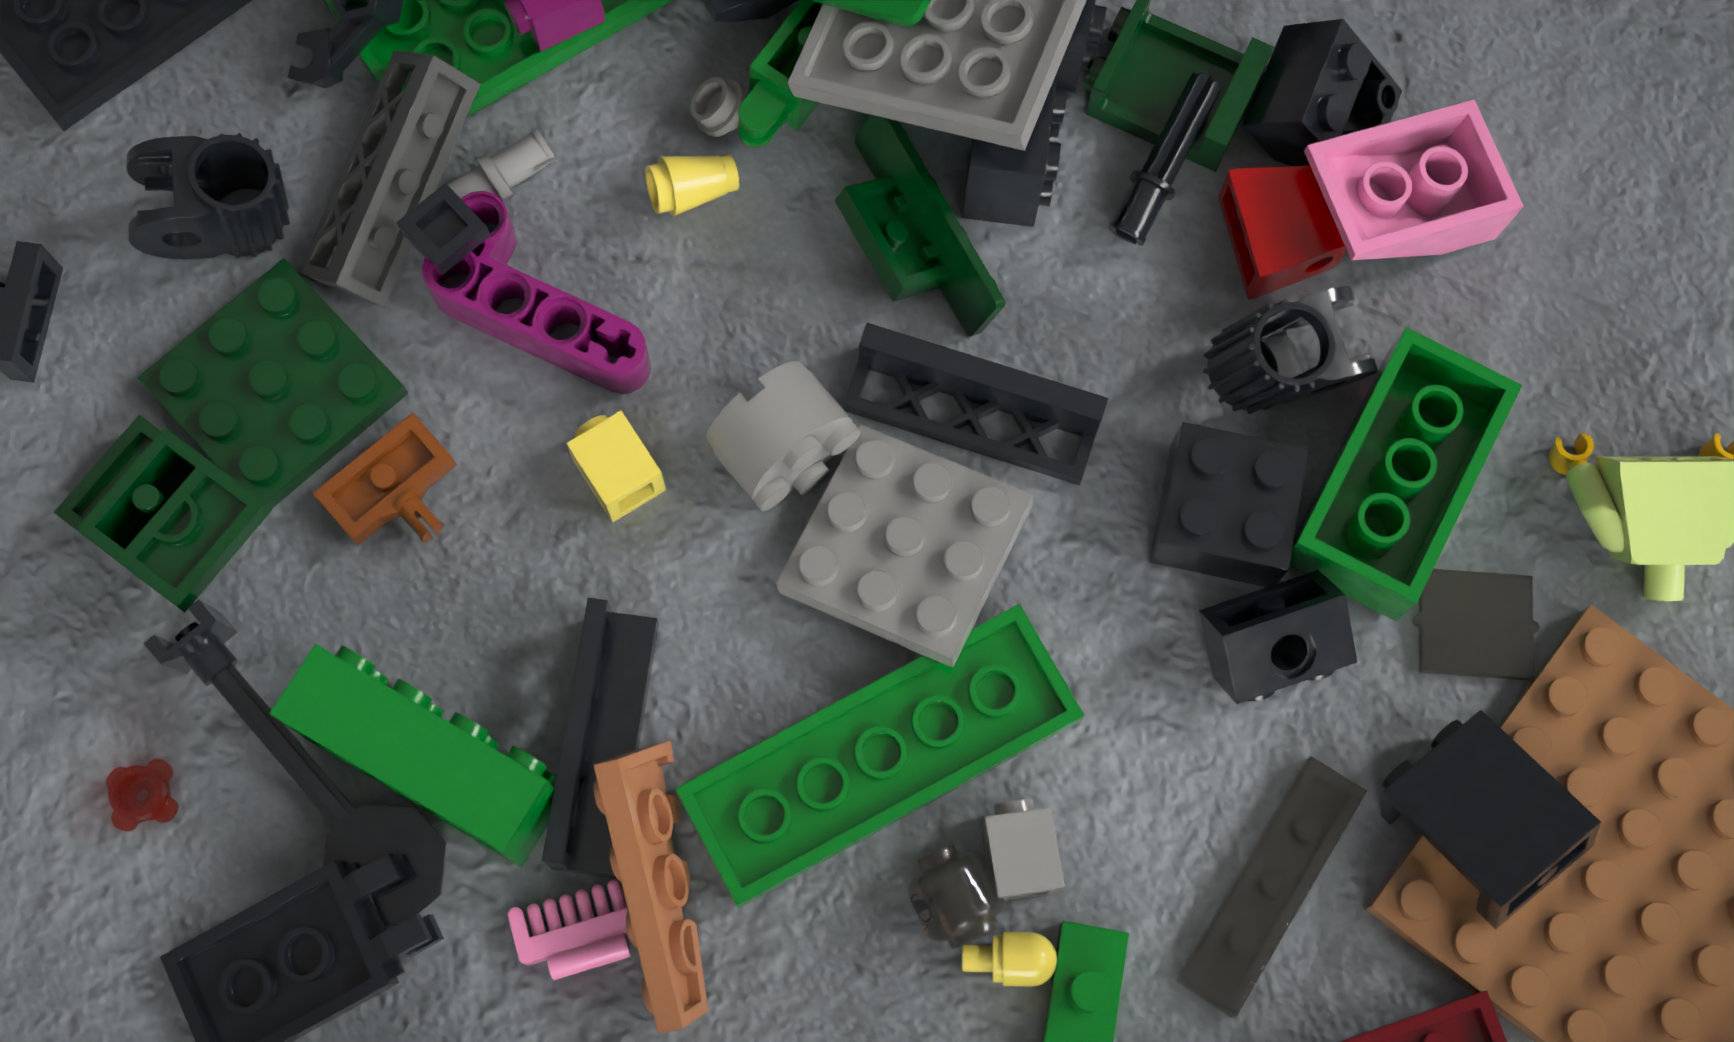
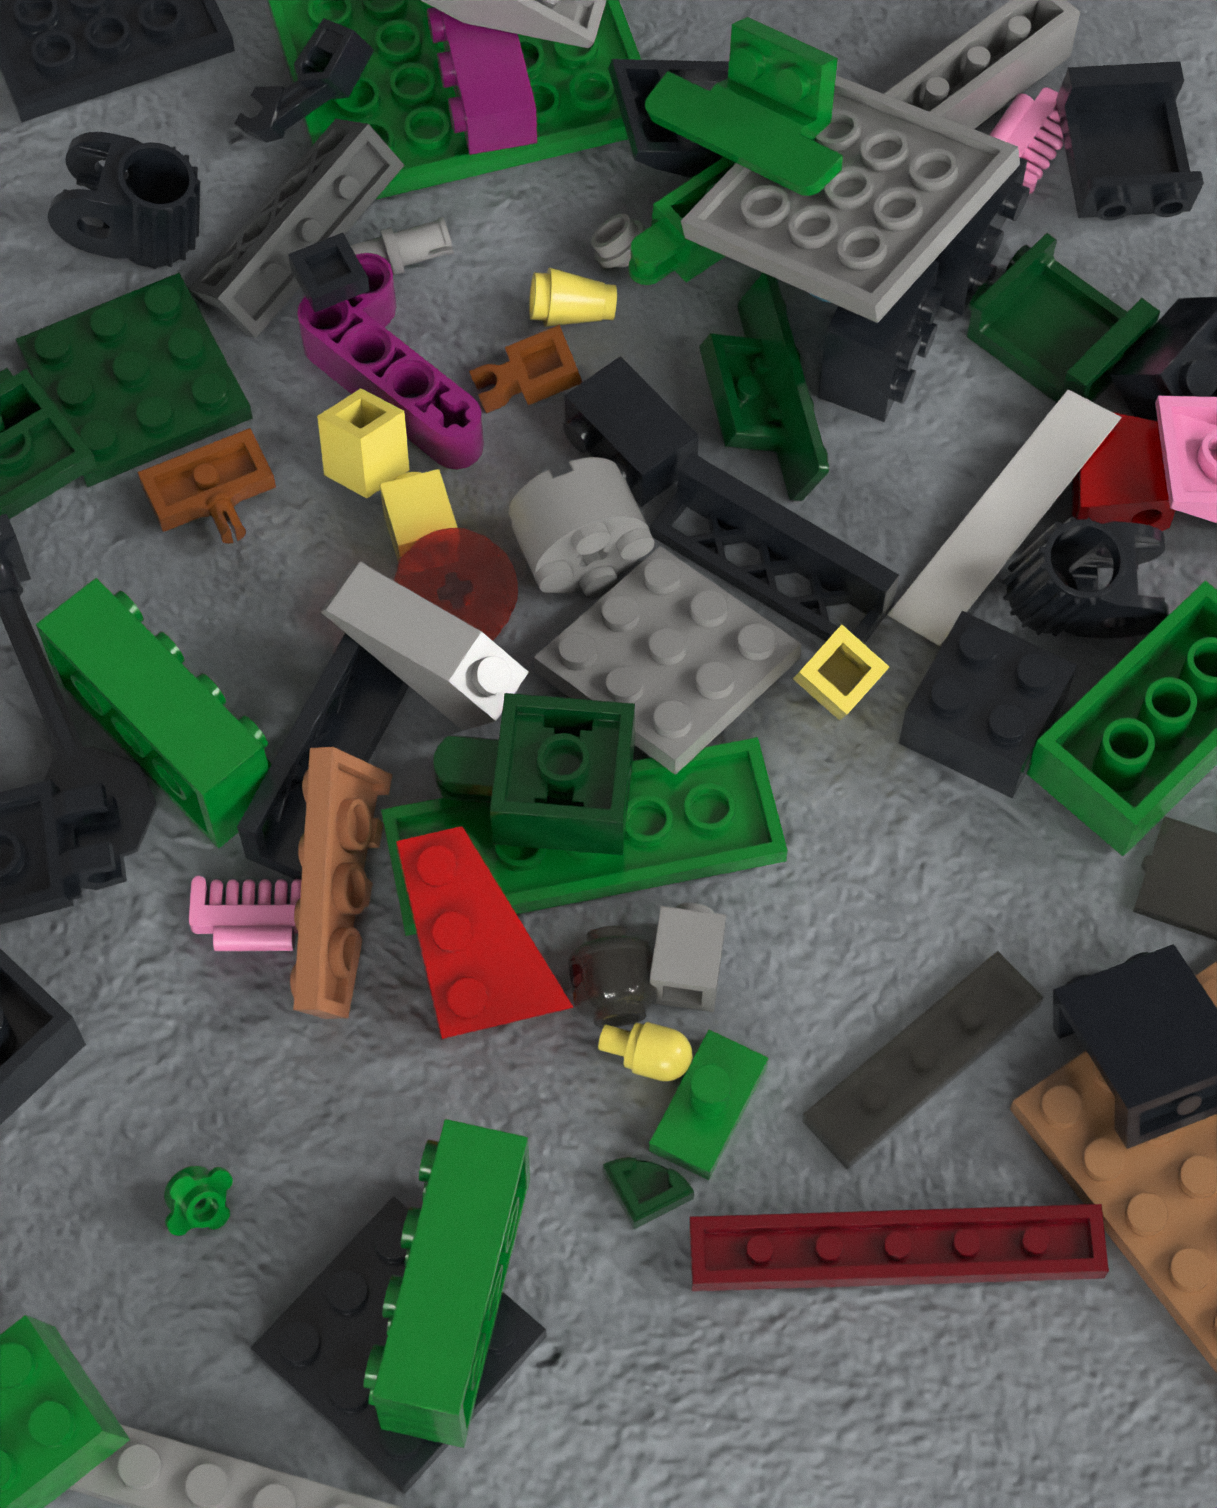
camera: 20 degrees right, 10 degrees down
black axle [1108,71,1221,246] -> none
black brick [1199,570,1358,704] -> none
none -> light yellow brick [317,388,409,499]
none -> light grey slope [321,561,528,731]
none -> clear red plate [393,528,518,641]
none -> red wedge [396,826,574,1040]
none -> dark green brick [433,693,635,855]
none -> dark orange plate [469,324,583,414]
none -> black brick [563,356,699,507]
none -> light yellow brick [793,625,889,721]
none -> white sticker [887,390,1122,646]

